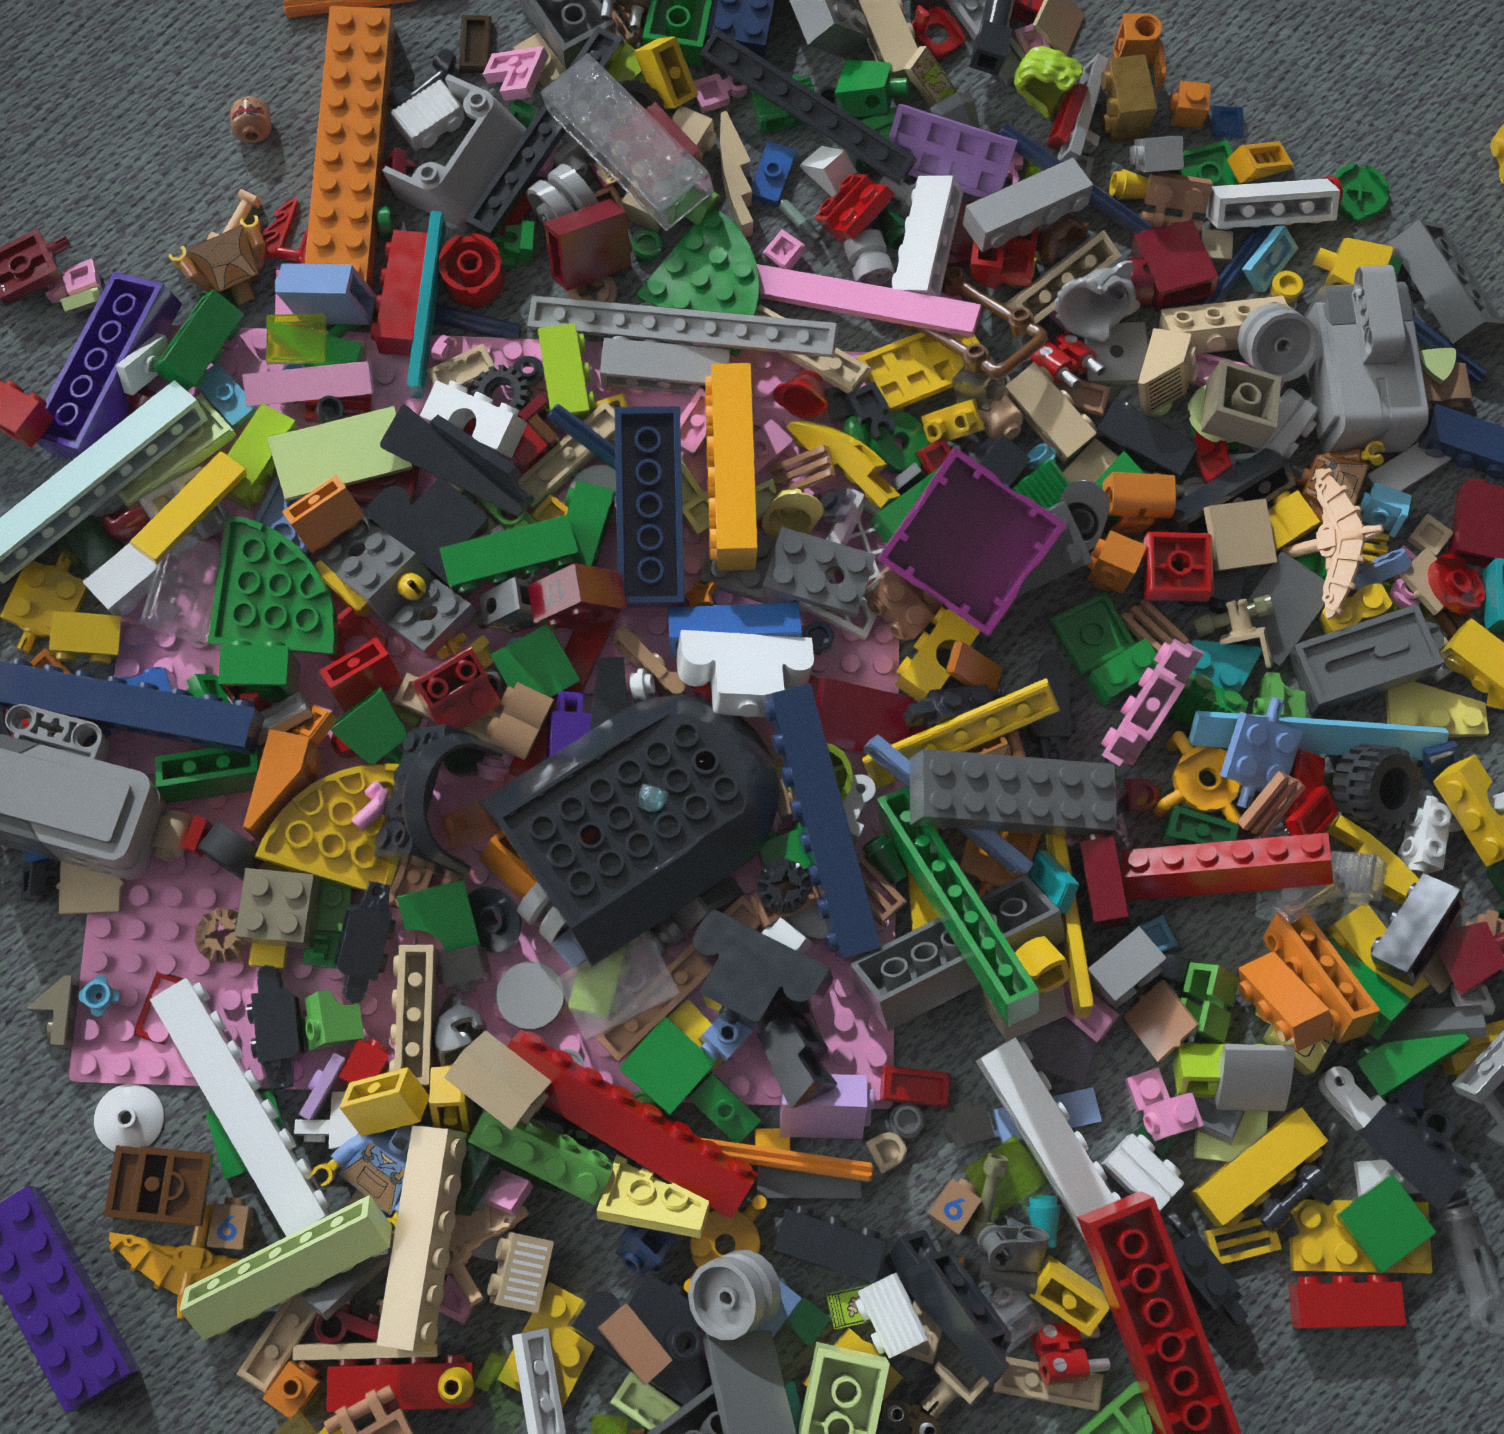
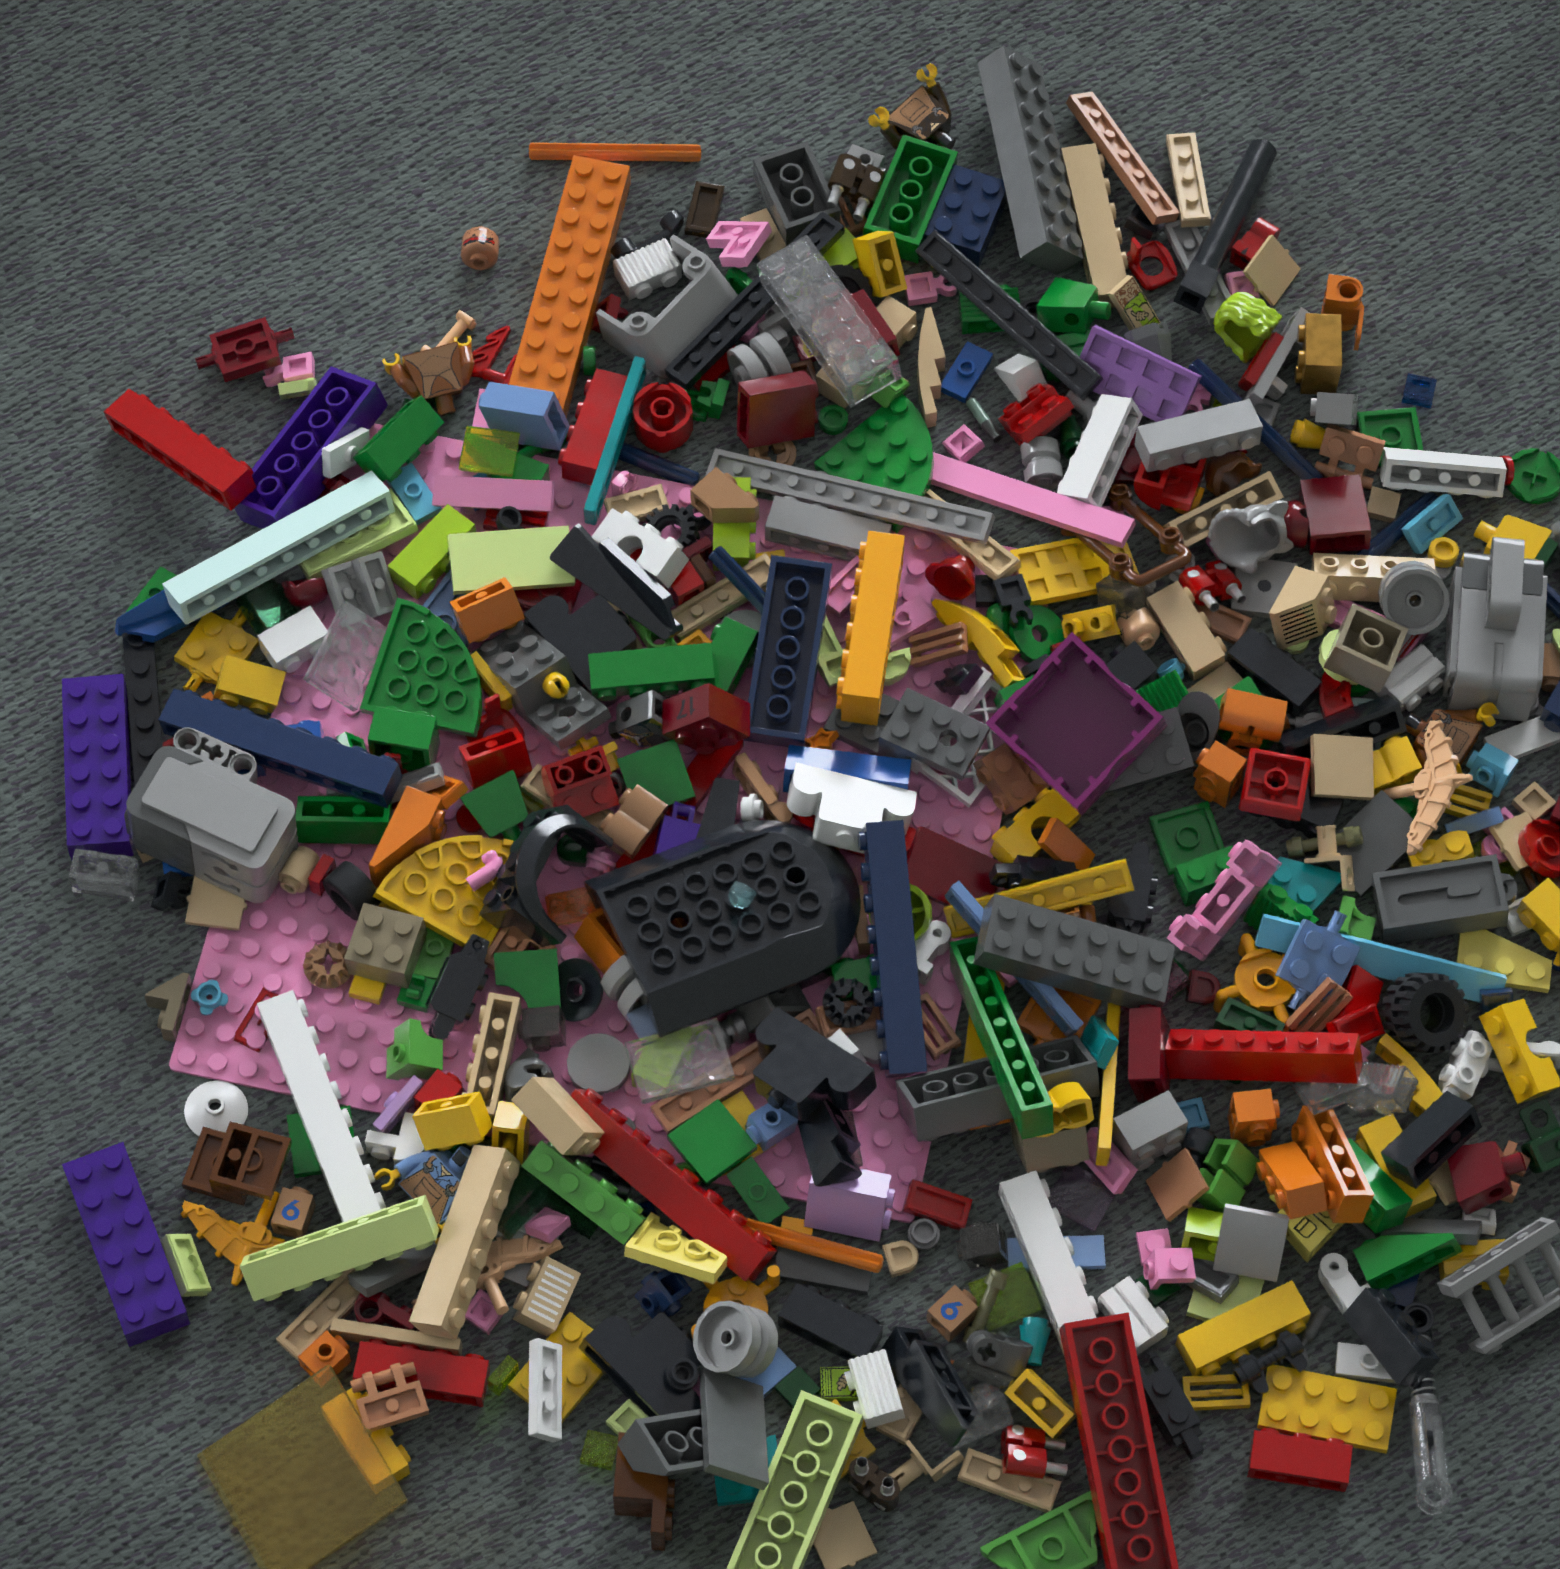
camera: 15 degrees right, 10 degrees down
yellow tile [130,451,247,565] -> none
black hinge [247,964,306,1090] -> none
yellow cone [438,1367,474,1405] -> none
nougat tile [598,1304,673,1385] -> none
light yellow piece [762,488,824,539] -> none
dark blue tile [803,621,835,656] -> none
dark green cone [862,833,907,885] -> none
nougat tile [1121,598,1189,653] -> none
orange brick [1168,80,1210,129] -> none
light orange slope [1227,141,1294,183] -> none
green tile [1335,1174,1436,1273] -> none
none -> yellowish green plate [160,1234,212,1297]
none -> medium nougat slope [690,467,759,523]
none -> orange brick [1227,1089,1280,1147]

